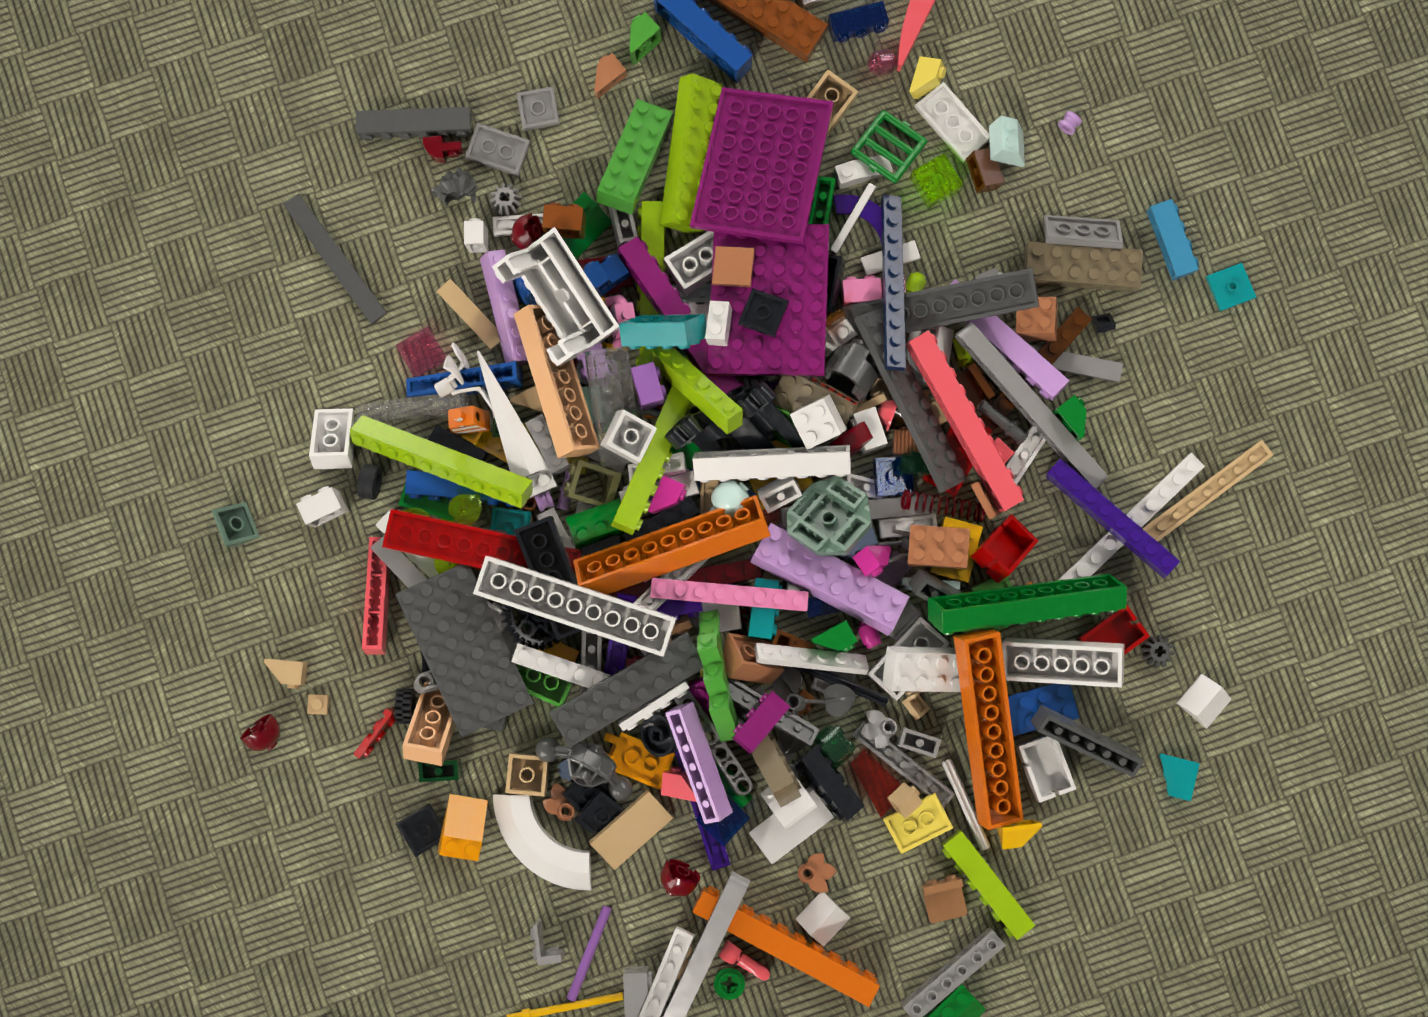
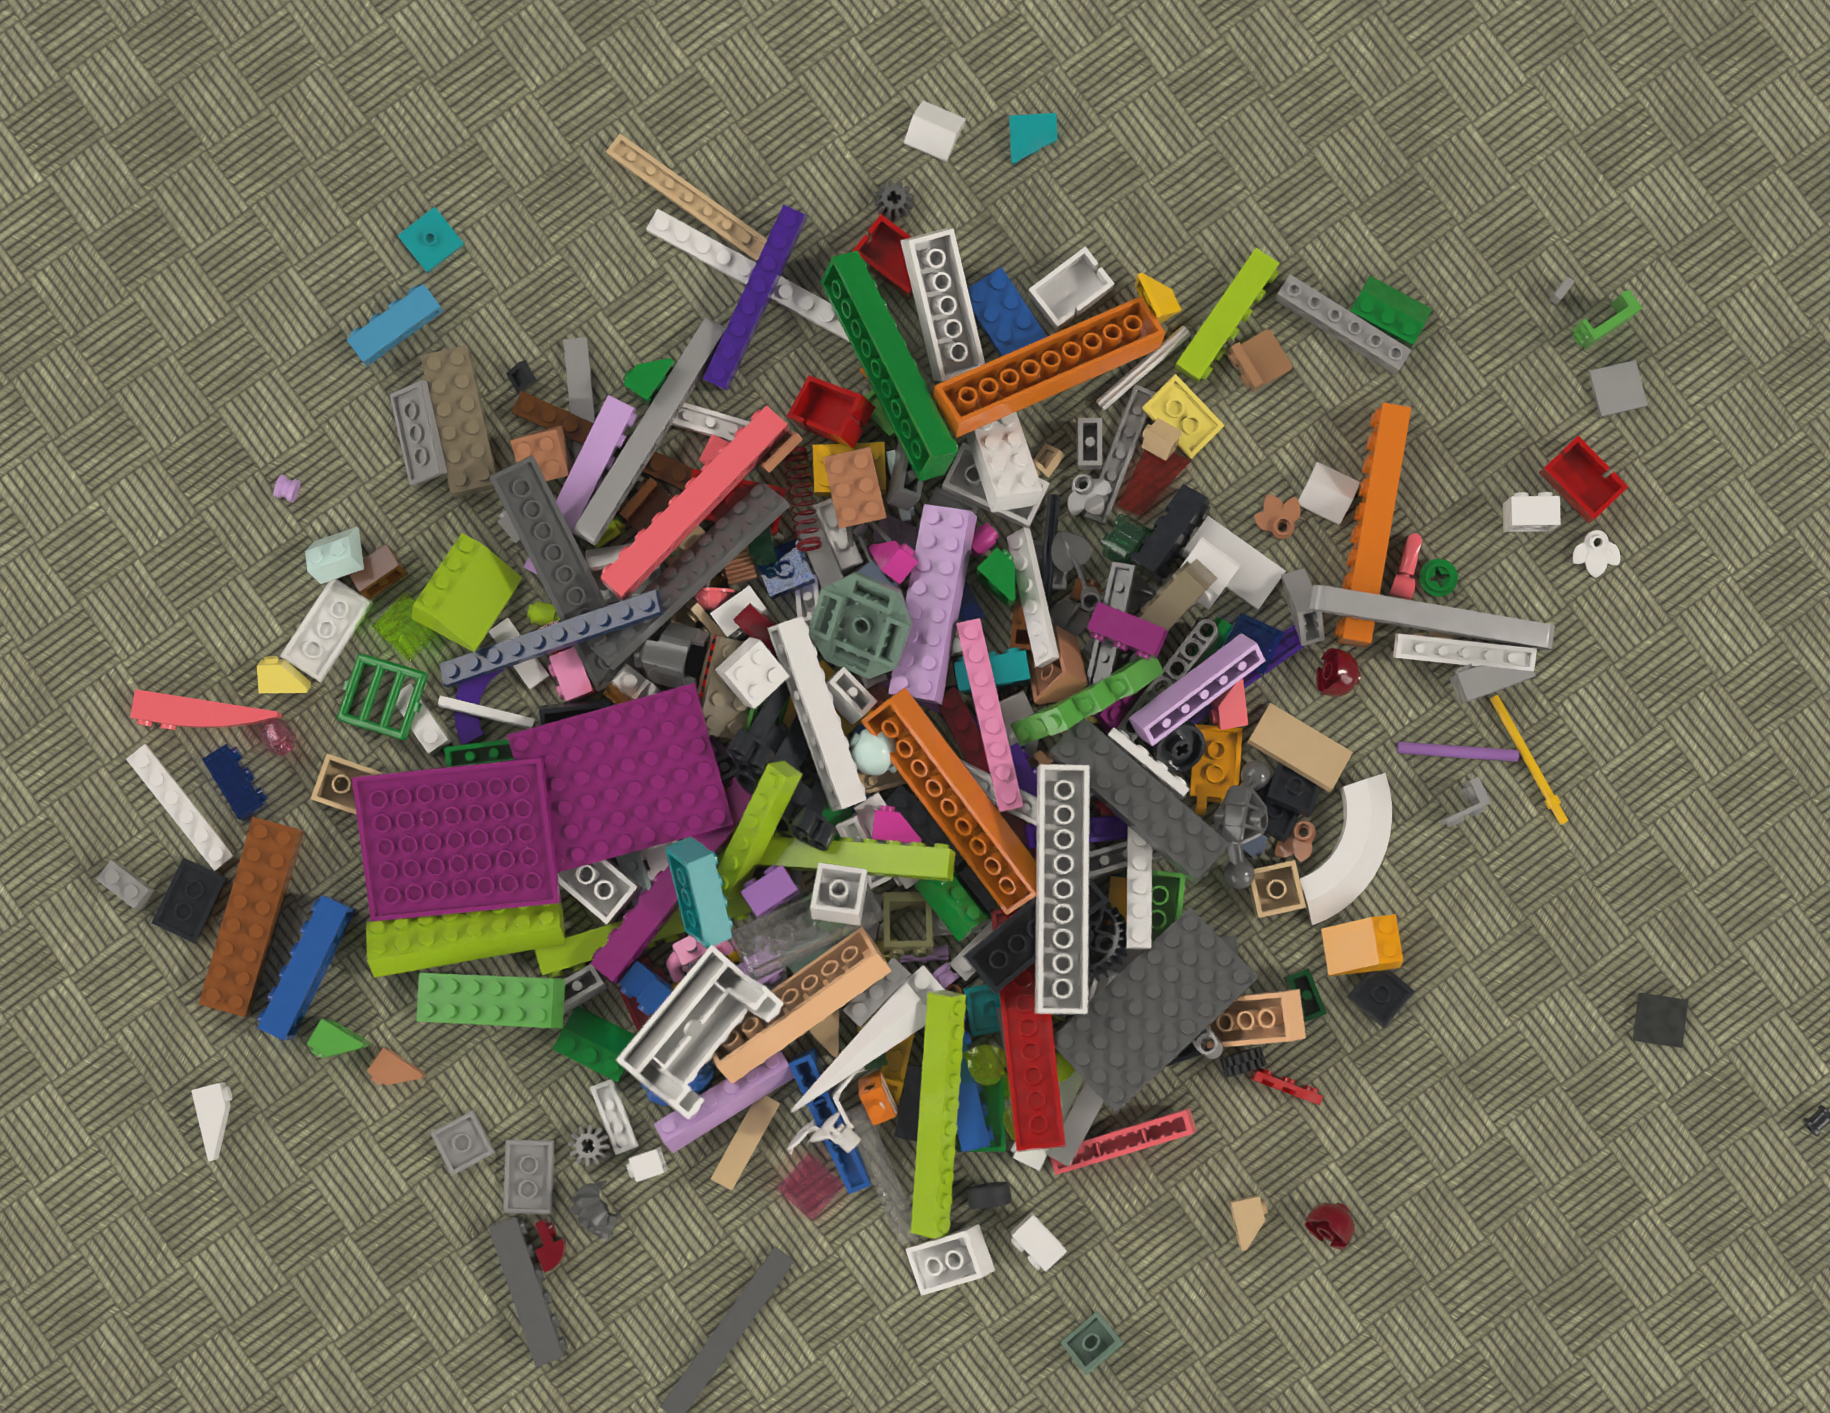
camera: 110 degrees left, 0 degrees up
tan plate [307,694,329,715] -> none
dark red cylinder [511,213,544,250] -> none
dark orange brick [542,202,586,240] -> none
white brick [705,300,732,346] -> none
nougat tile [712,246,755,287] -> none
black plate [738,288,789,338] -> none
dark grey pin [976,400,1029,445] -> none
dark grey brick [1031,705,1144,778] -> none
none -> lime slope [411,533,523,653]
none -> light grey slope [1281,568,1325,646]

